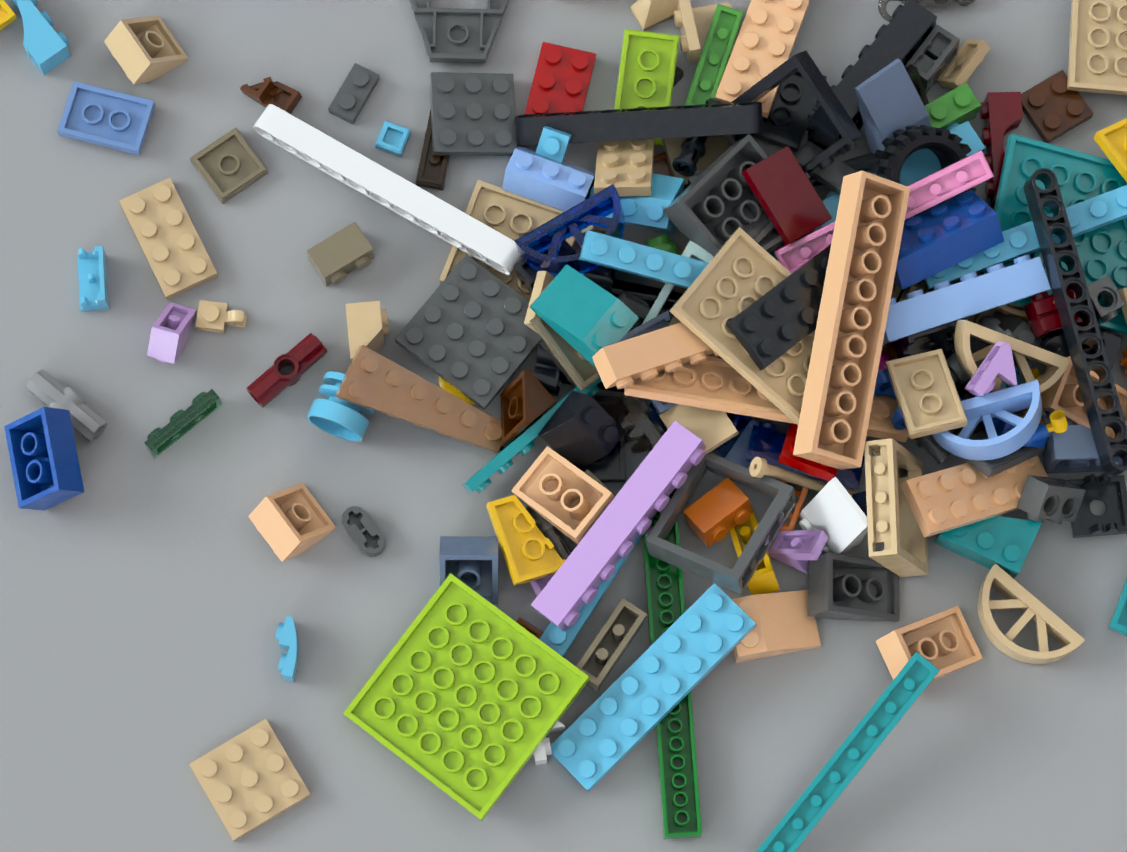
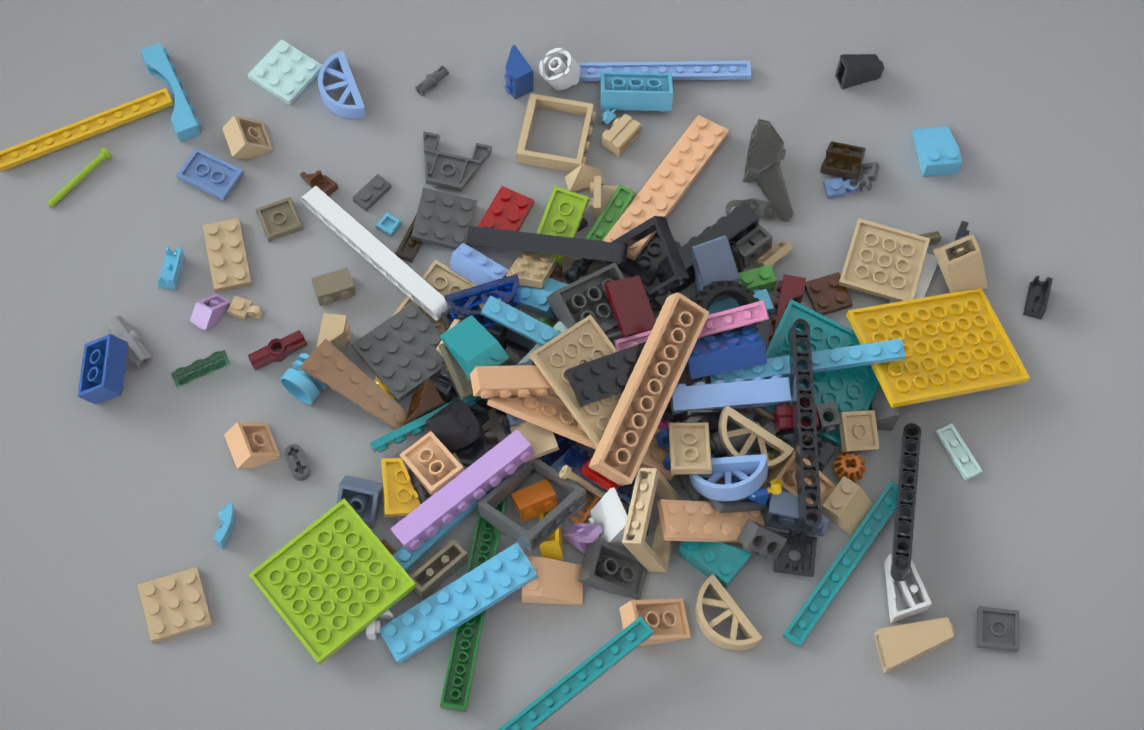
camera: 15 degrees right, 10 degrees down
medium azure plate [535,126,572,163] -> none
lavender slope [964,341,1017,396] -> none

